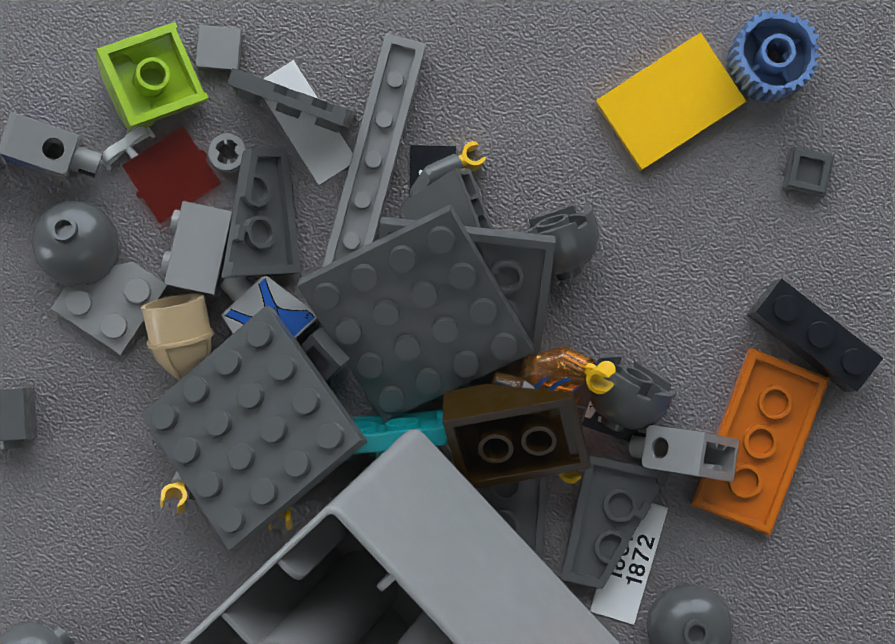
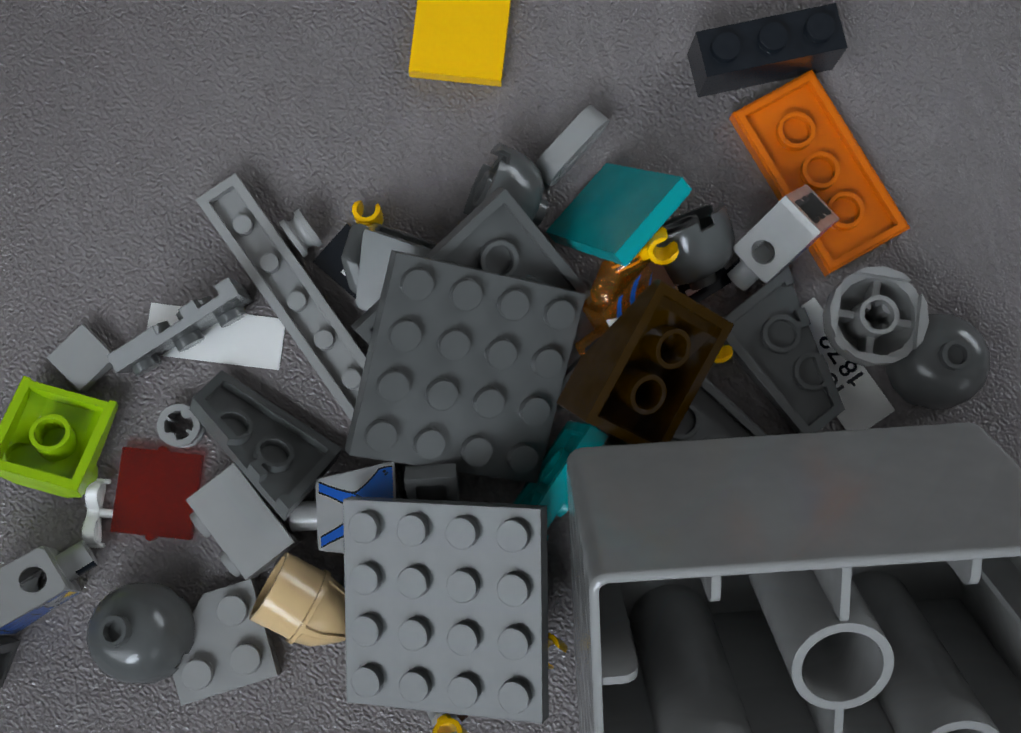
camera: 50 degrees left, 5 degrees down
none -> light grey bush [278,209,323,258]
none -> light grey beam [535,105,610,187]
none -> teal tile [546,163,692,266]
none -> light grey cylinder [822,266,929,366]

